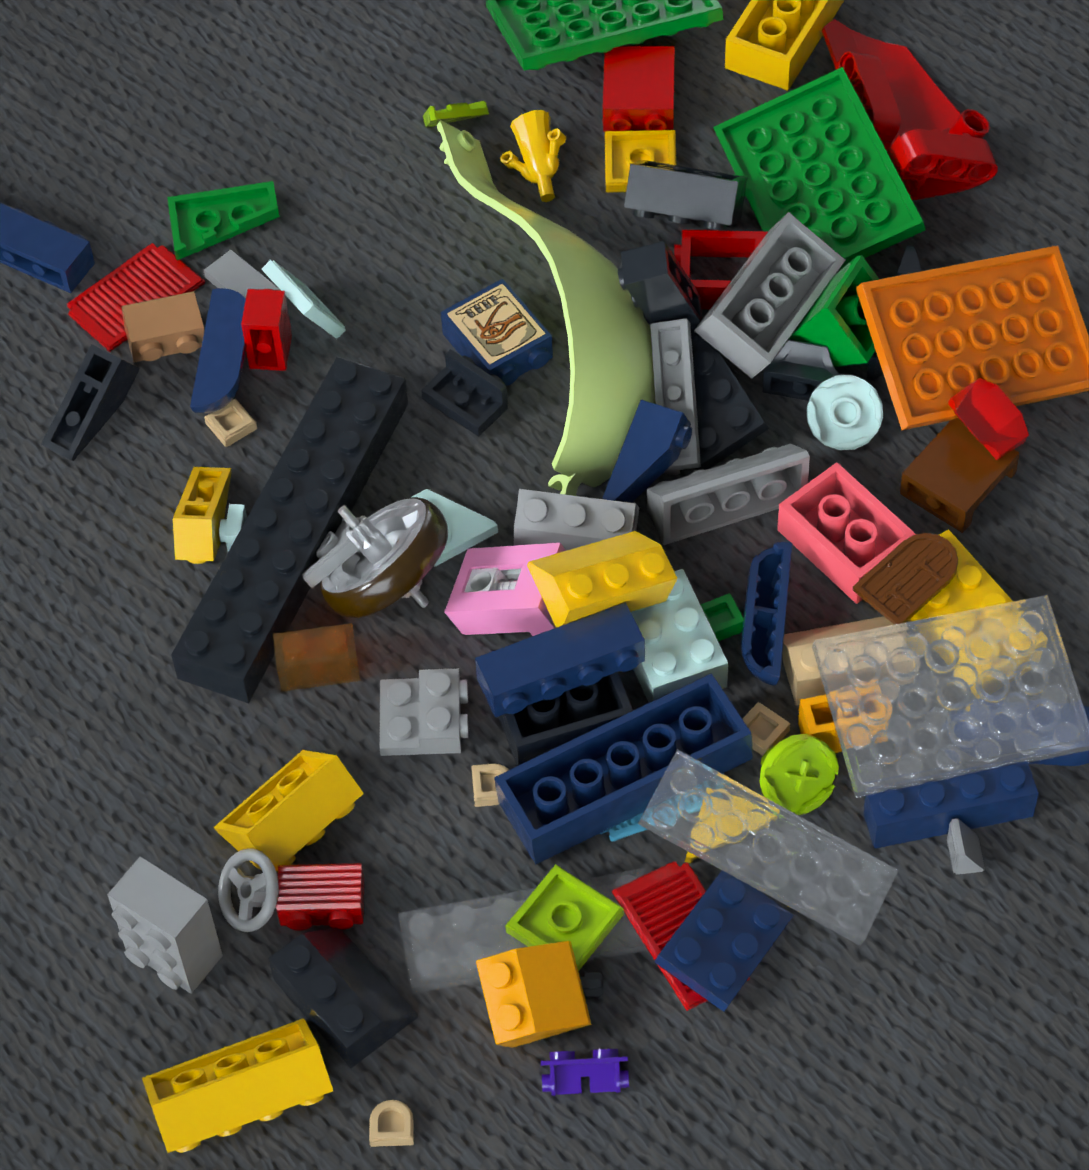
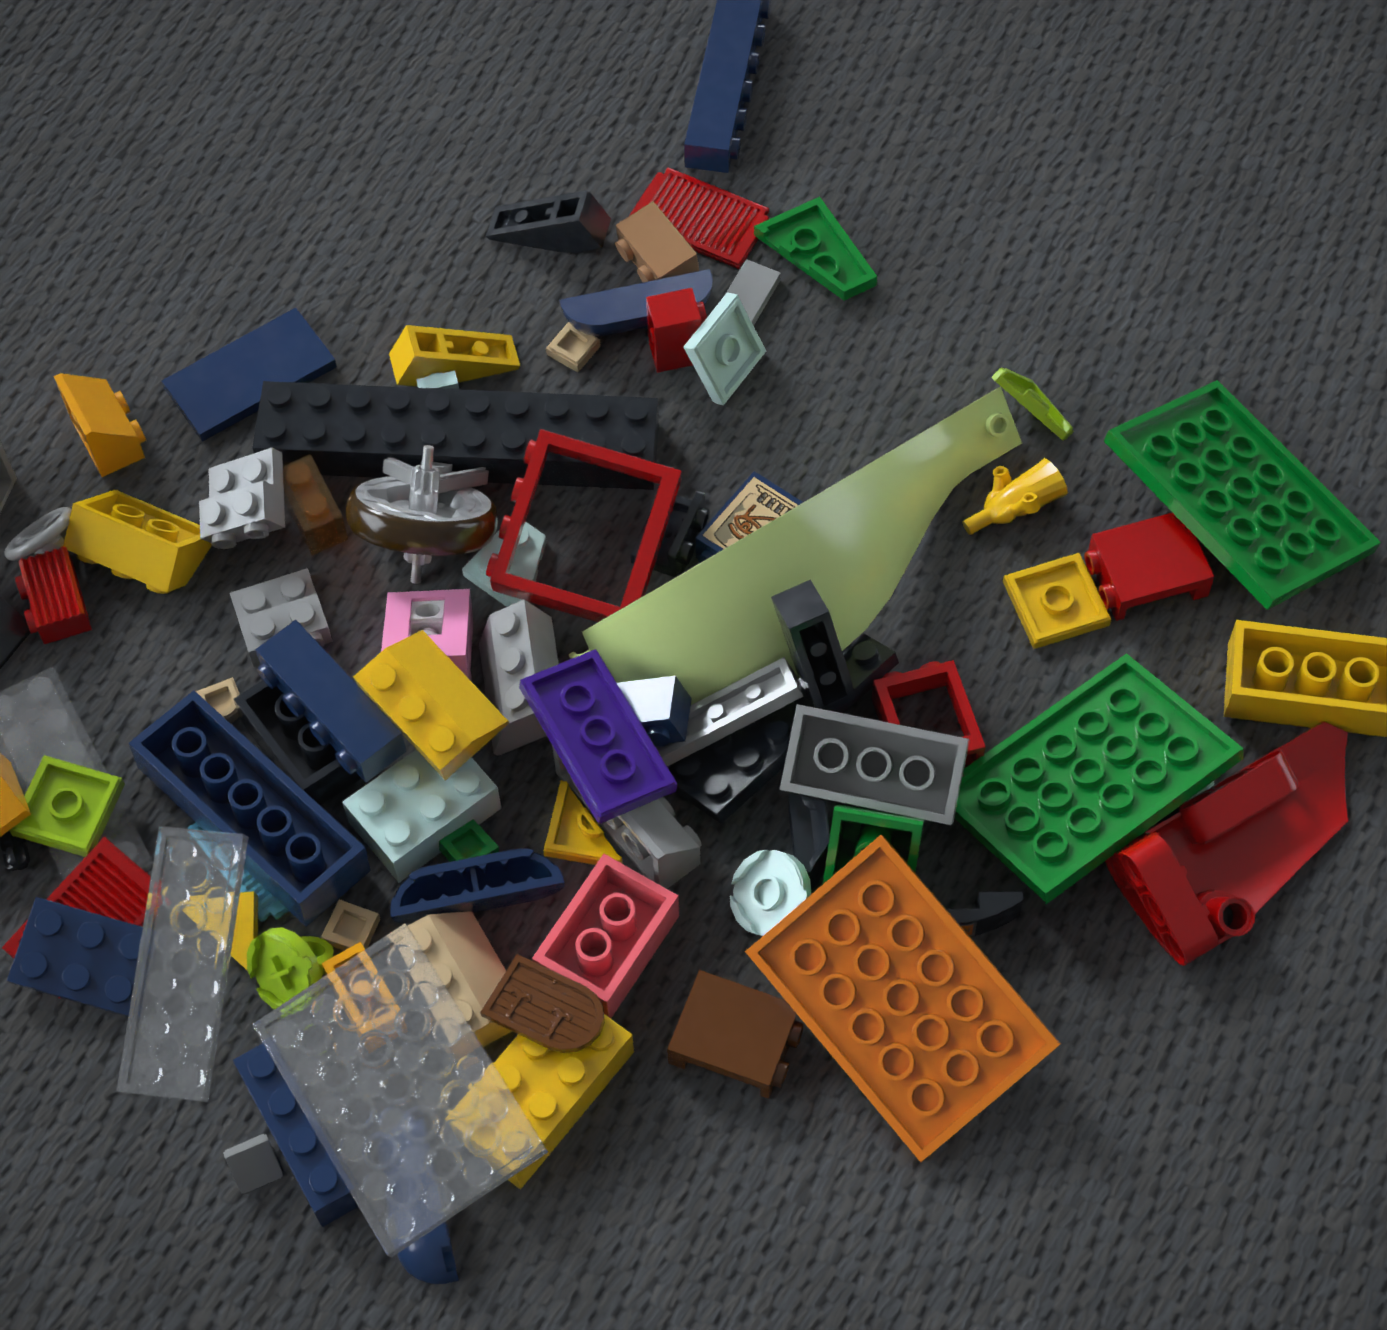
camera: 70 degrees right, 5 degrees up
brick [624,160,748,230] -> none
red slope [948,378,1029,460] -> none
none -> light orange slope [54,373,146,477]
none -> dark blue tile [162,308,337,442]
none -> light grey plate [199,448,285,549]
none -> red window [486,429,681,622]
none -> dark purple tile [519,649,677,824]
none -> yellow tile [543,780,623,865]

